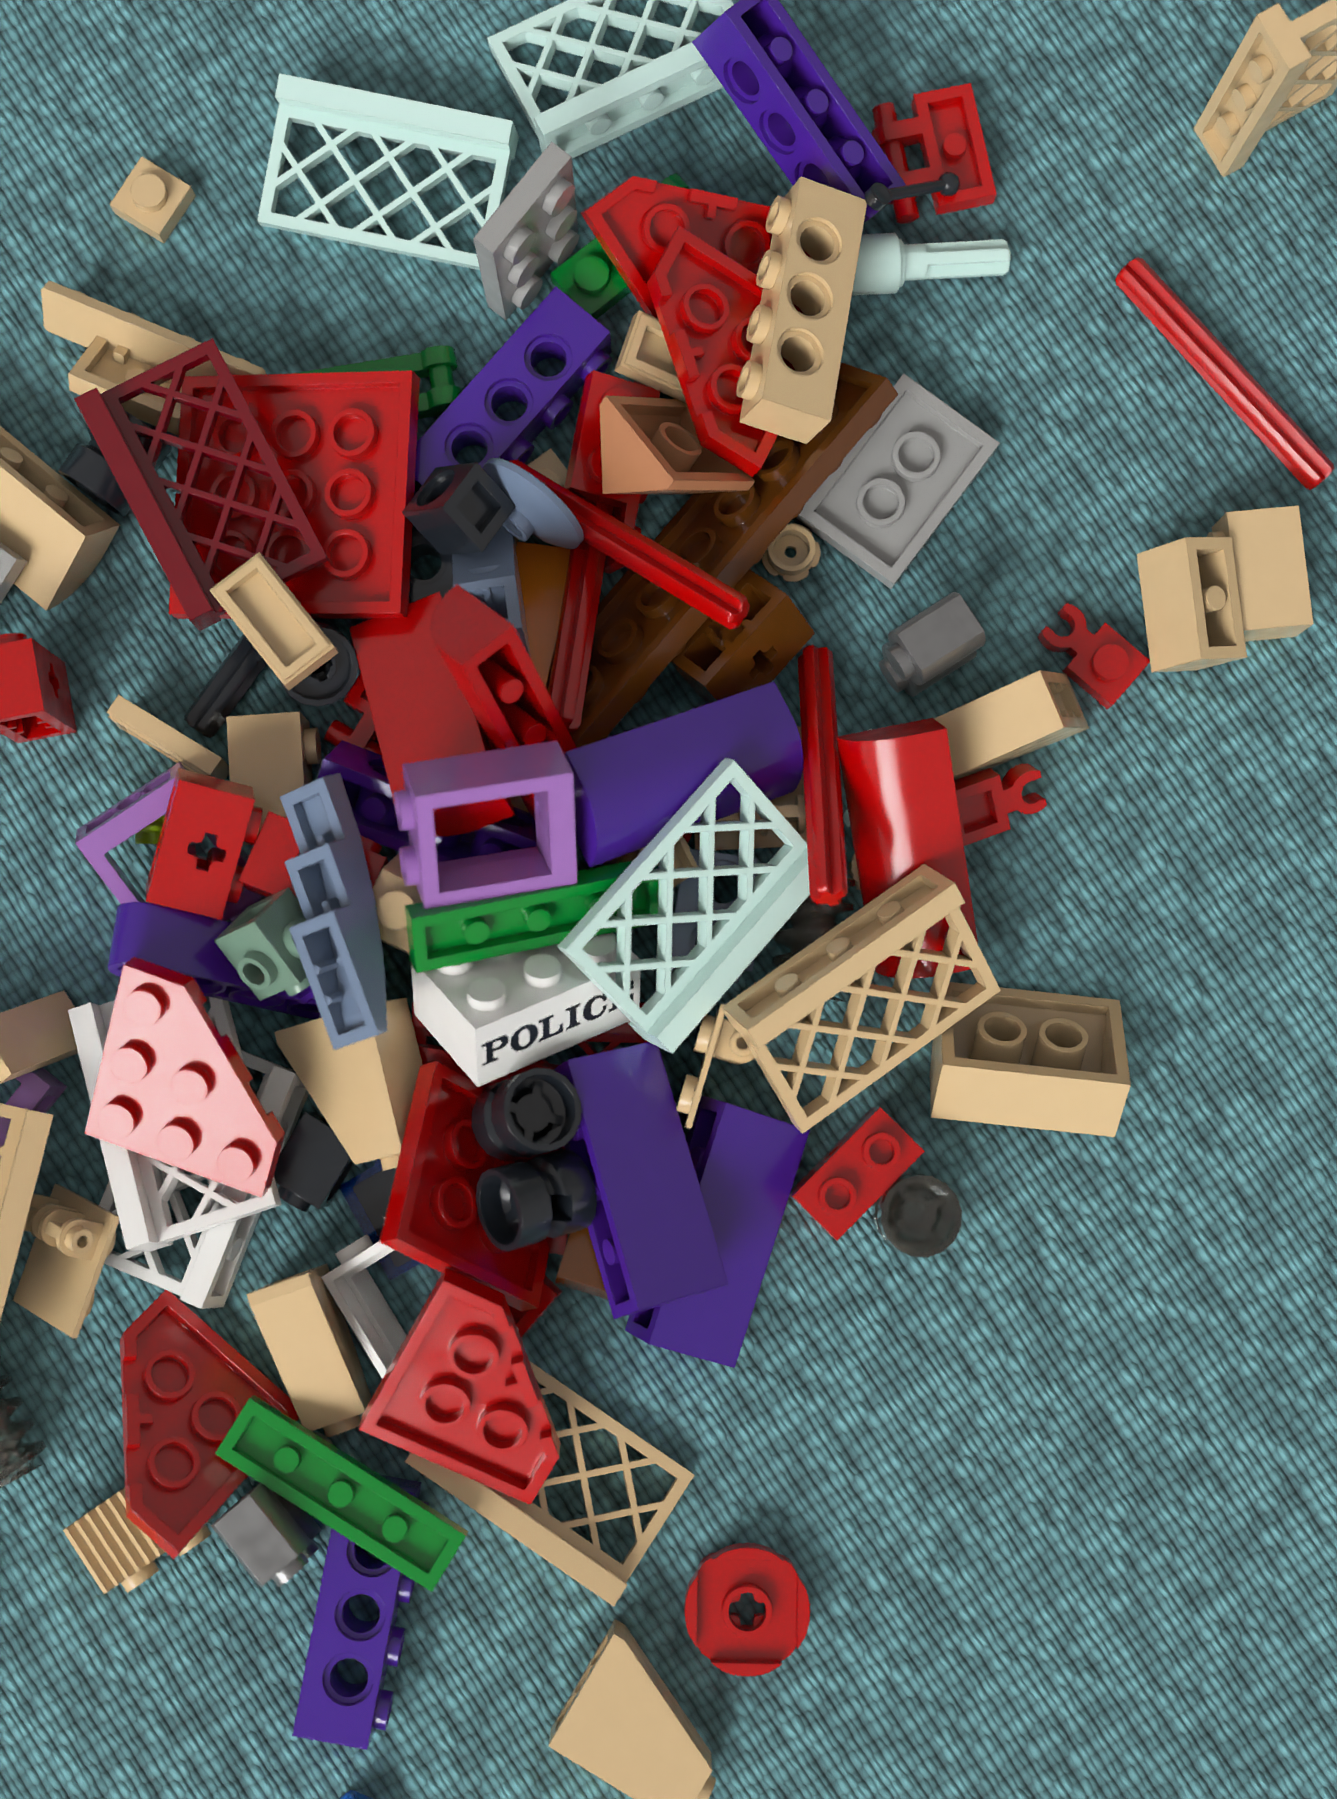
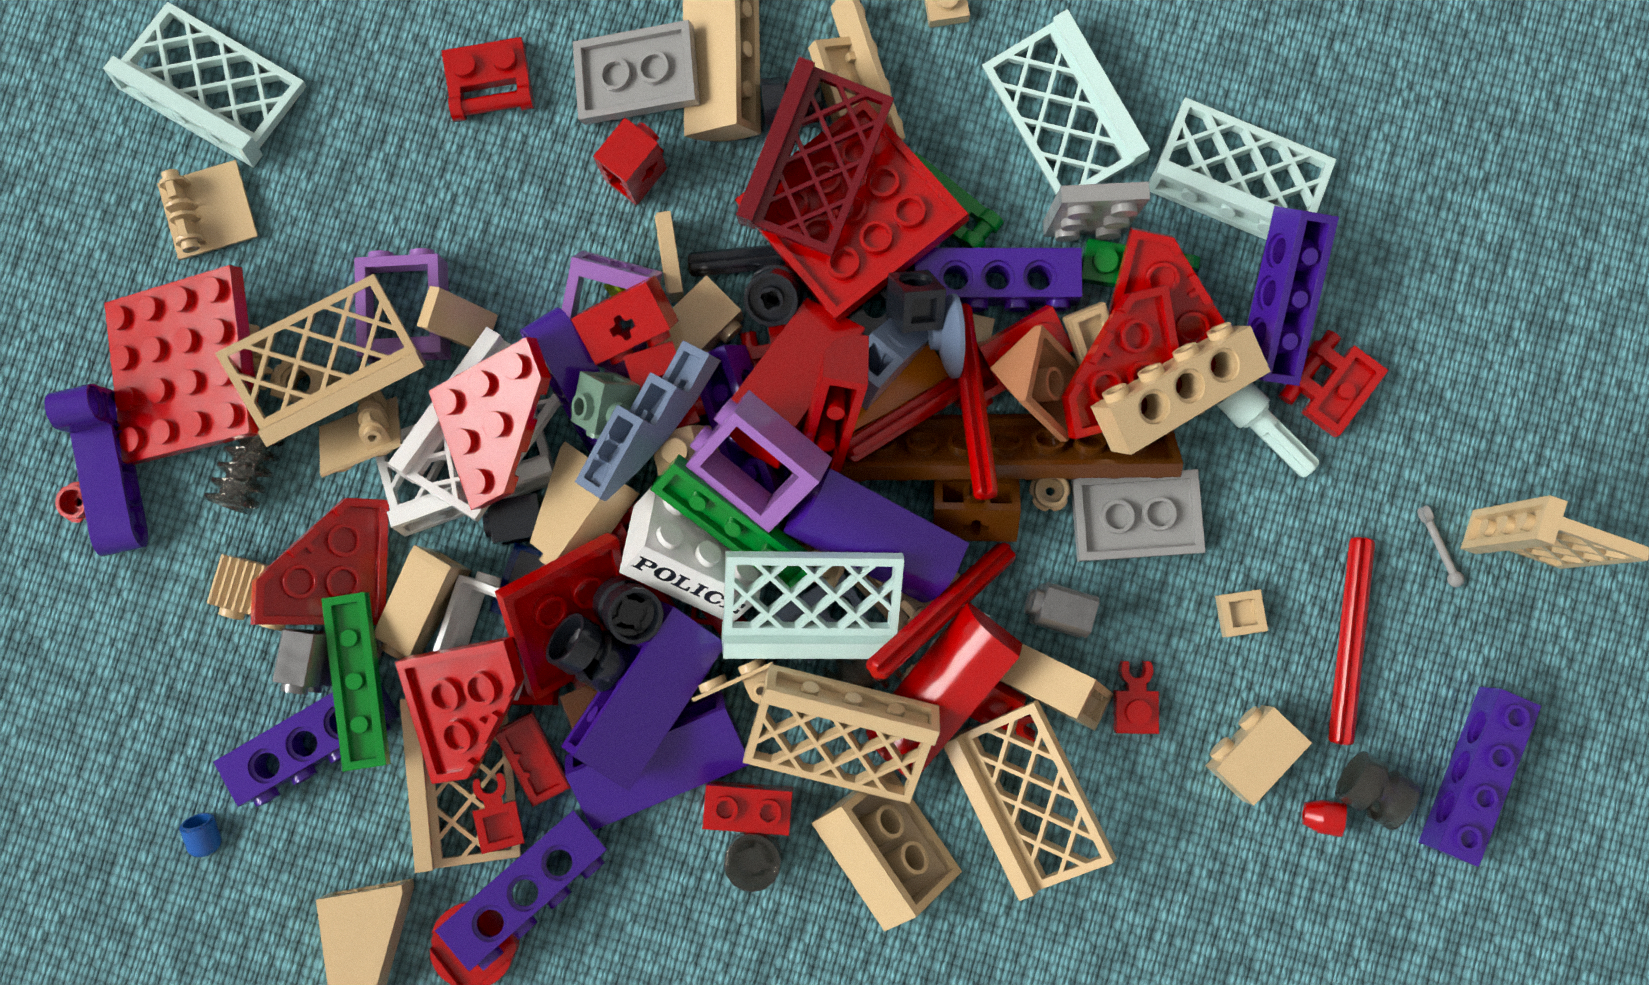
camera: 55 degrees right, 0 degrees up
tan tile [209,552,339,691] -> none
black hinge [865,172,960,211] -> none
tan brick [1136,537,1247,673] -> none
none -> dark purple brick [435,810,607,971]
none -> red plate [472,772,525,854]
none -> red plate [495,711,571,807]
none -> tan fence [944,700,1117,901]
none -> tan plate [1215,589,1268,637]
none -> light grey hinge [1417,505,1465,588]

